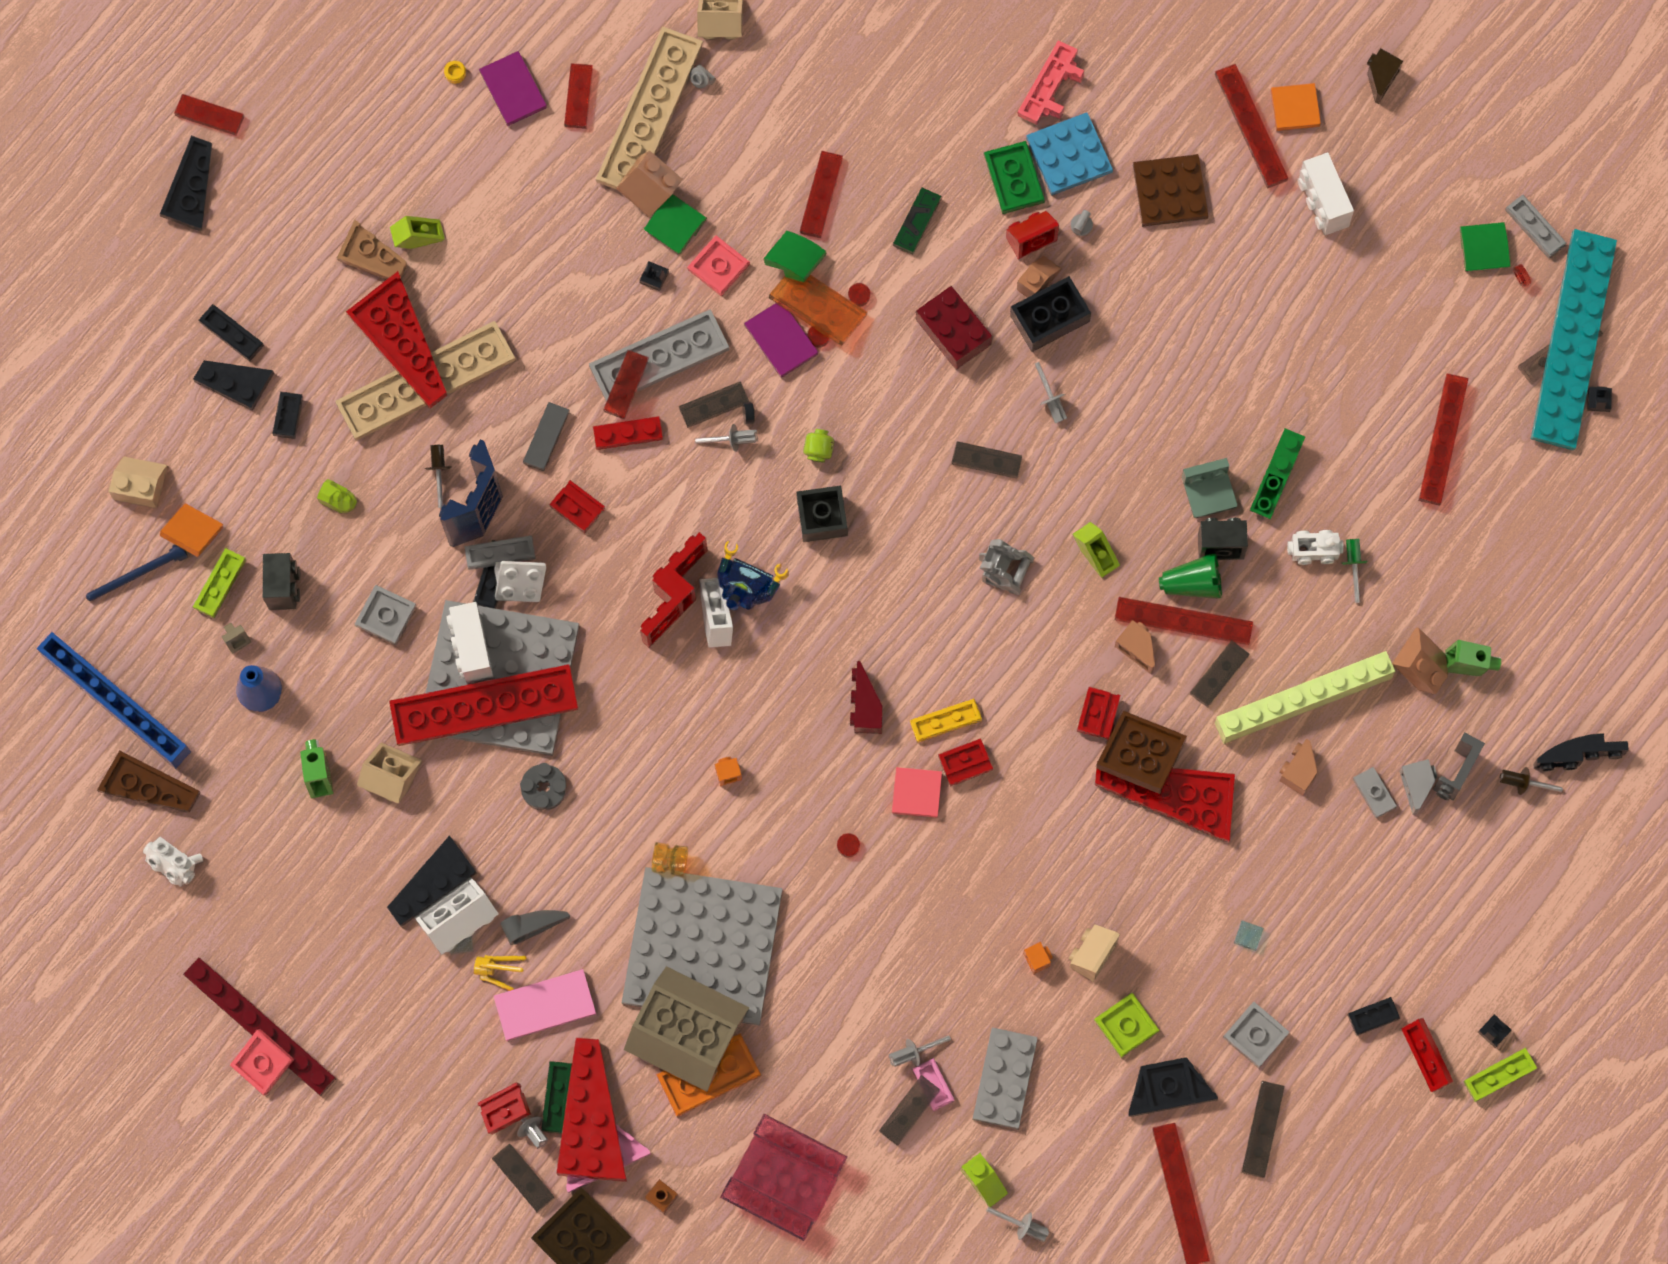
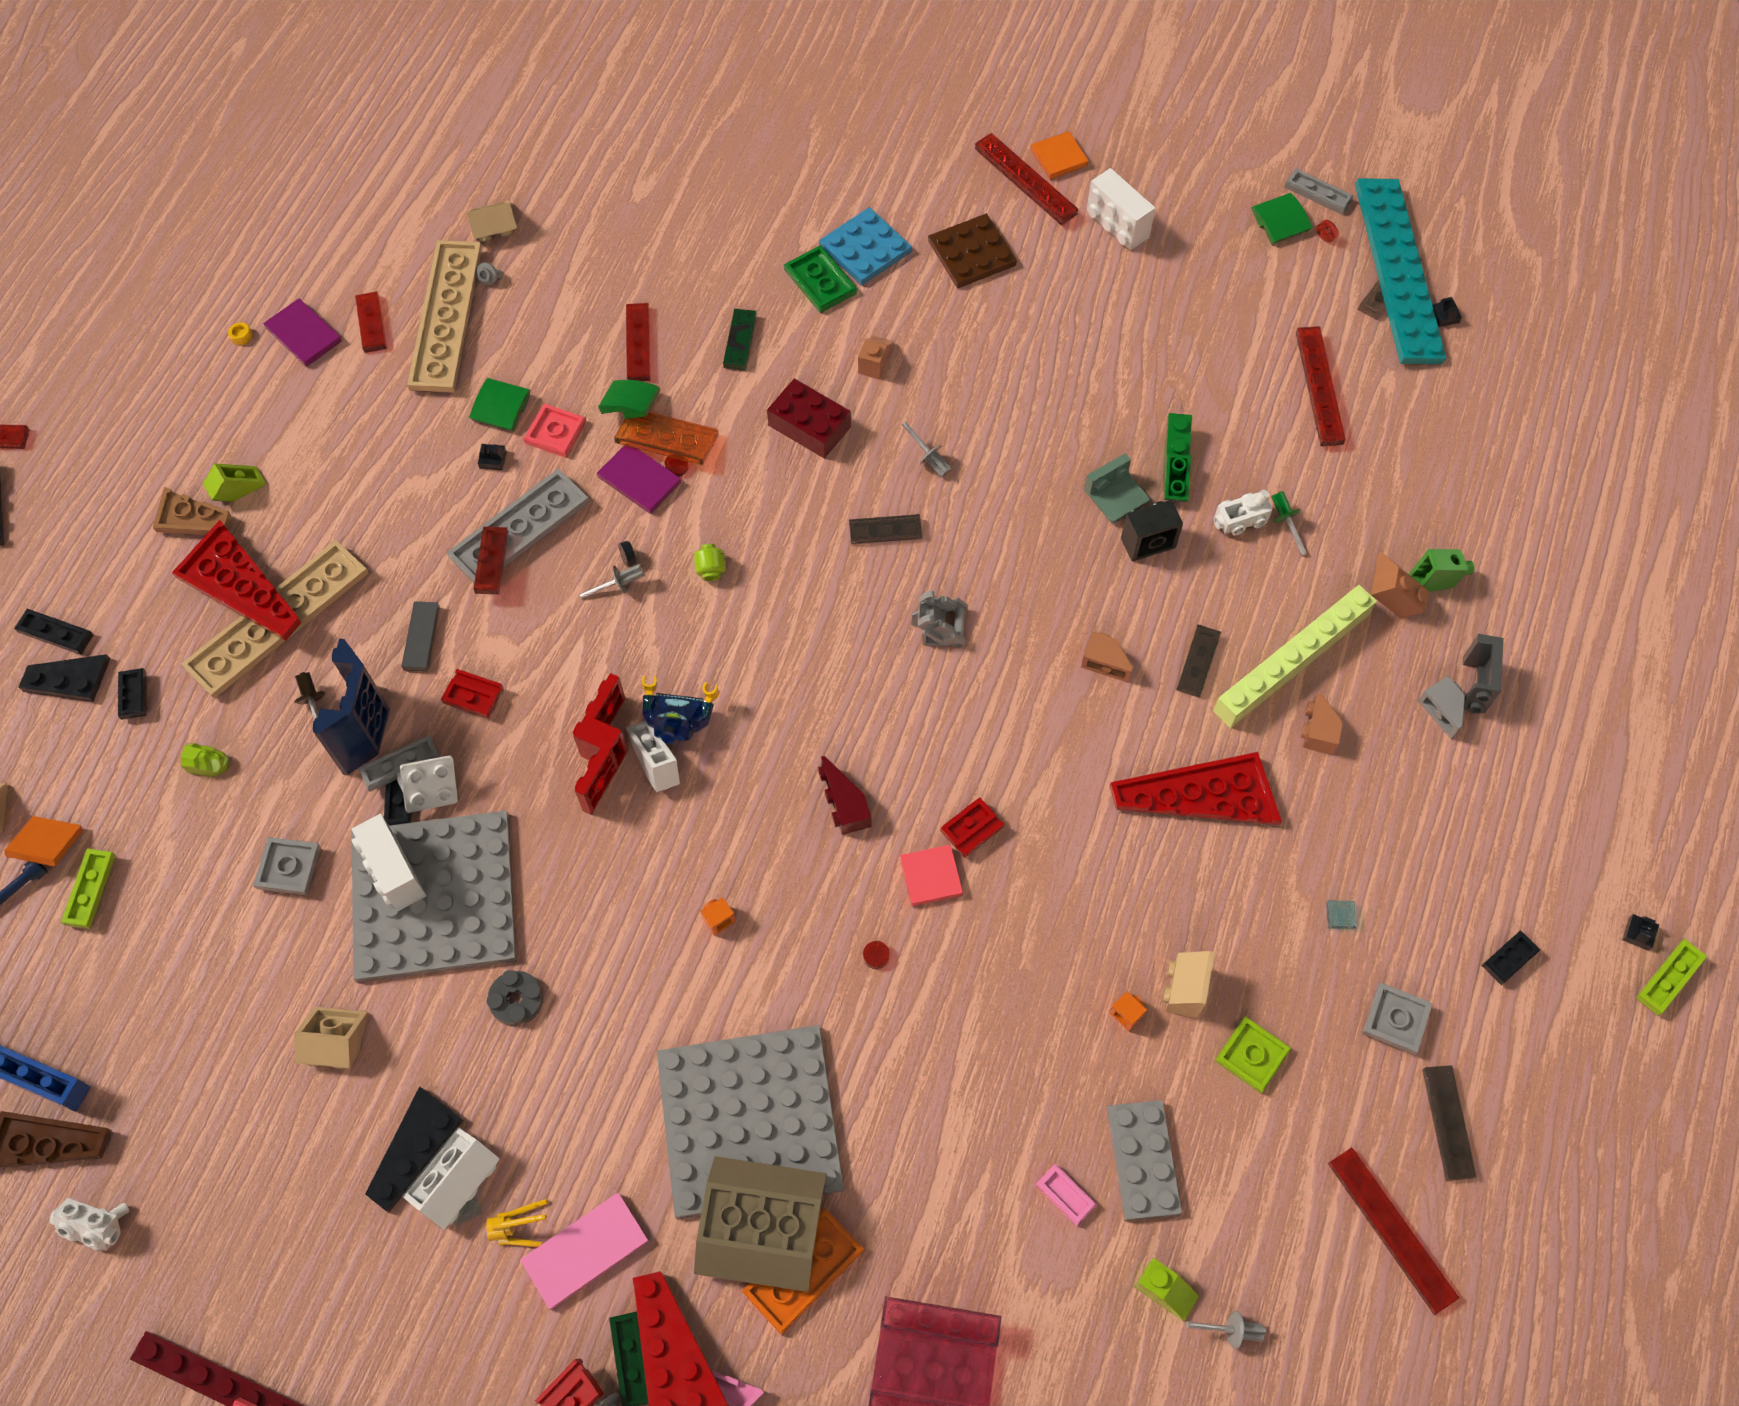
camera: 20 degrees left, 10 degrees down
dark tan tile [222,623,251,654] -> none
blue cone [236,665,282,712] -> none
pearl dark grey brick [262,553,300,610] -> none
bright green torso [300,739,334,798] -> none
red plate [389,664,578,746] -> none
dark grey piece [500,910,570,945] -> none
red plate [593,416,663,450] -> none
nougat slope [616,151,683,217] -> none
clear yellow wheel [651,842,688,876] -> none
clear smoke tile [678,381,749,428] -> none
pearl dark grey brick [796,485,848,542] -> none
clear red tile [848,283,870,307] -> none
clear smoke tile [879,1075,941,1146] -> none
light grey piece [889,1035,951,1067] -> none
yellow tile [910,698,982,743] -> none
red slope [1006,211,1059,259] -> none
black brick [1010,276,1091,352] -> none
coral hinge [1017,40,1084,125] -> none
light grey plate [1071,210,1093,236] -> none
lime slope [1072,522,1120,578] -> none
red plate [1077,687,1121,740] -> none
reddish brown plate [1096,711,1187,794] -> none
clear red tile [1114,597,1253,645] -> none
black wing [1128,1057,1218,1117] -> none
green cone [1159,553,1222,599] -> none
light grey plate [1353,767,1397,818] -> none
dark brown slope [1367,48,1403,104] -> none
red plate [1401,1018,1453,1092] -> none
dark brown piece [1499,767,1563,795] -> none
black slope [1533,733,1629,771] -> none

